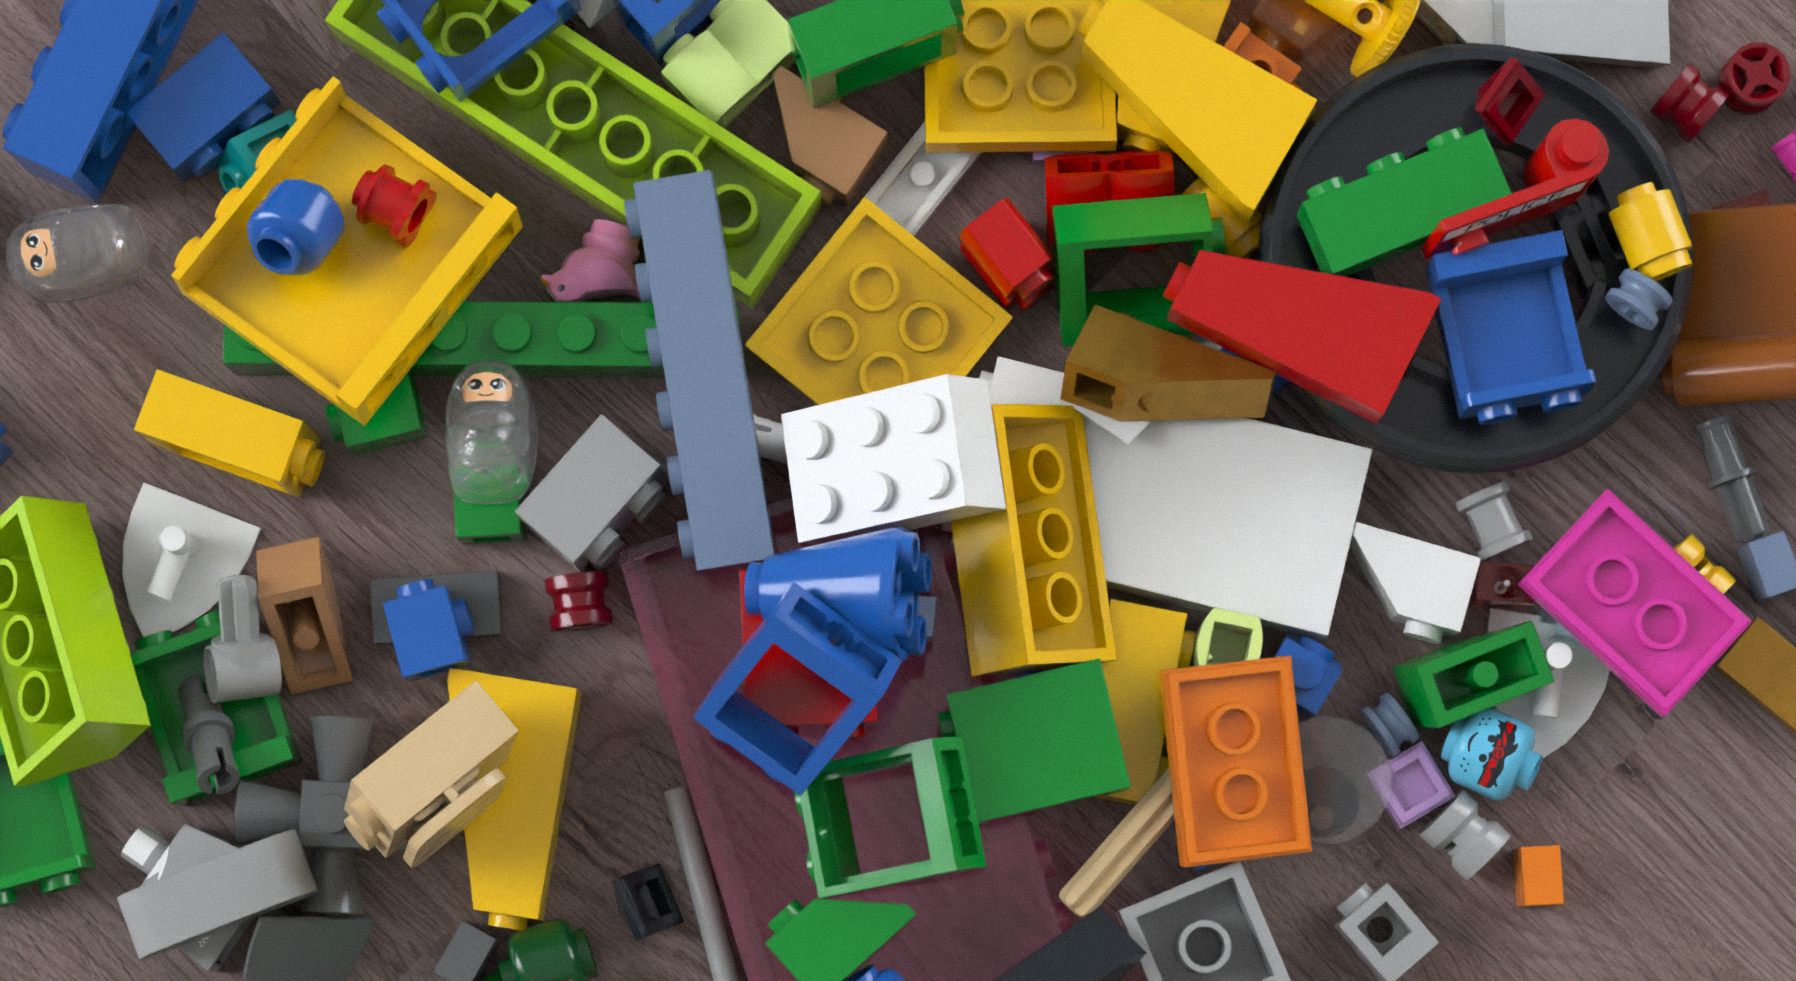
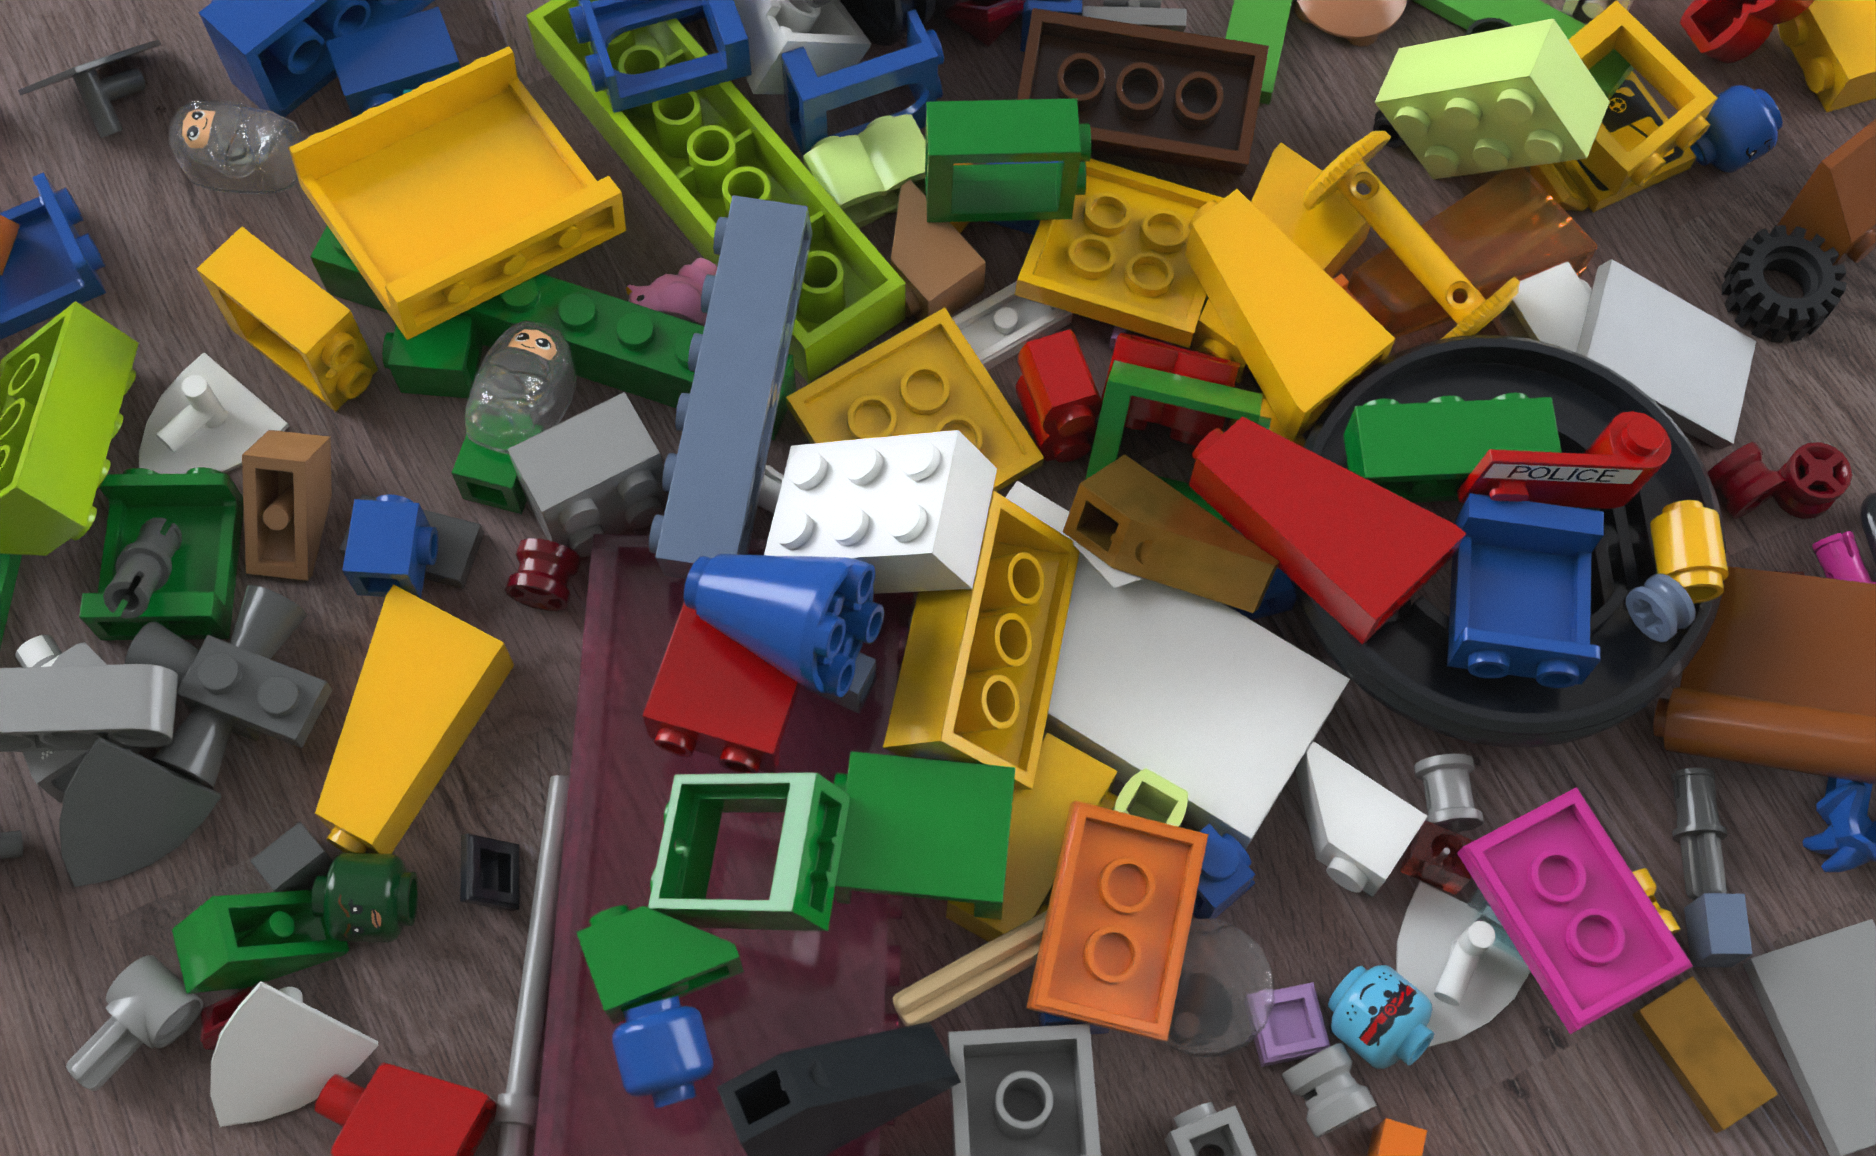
camera: 15 degrees right, 15 degrees down
light grey axle [204,575,282,703] -> none
blue head [247,179,344,275] -> none
tan brick [344,681,519,868] -> none
red brick [352,164,437,248] -> none
blue window [693,582,903,796] -> none
sand blue bush [1360,692,1420,758] -> none
green slope [1392,621,1555,728] -> none
dark red slope [1475,57,1545,146] -> none

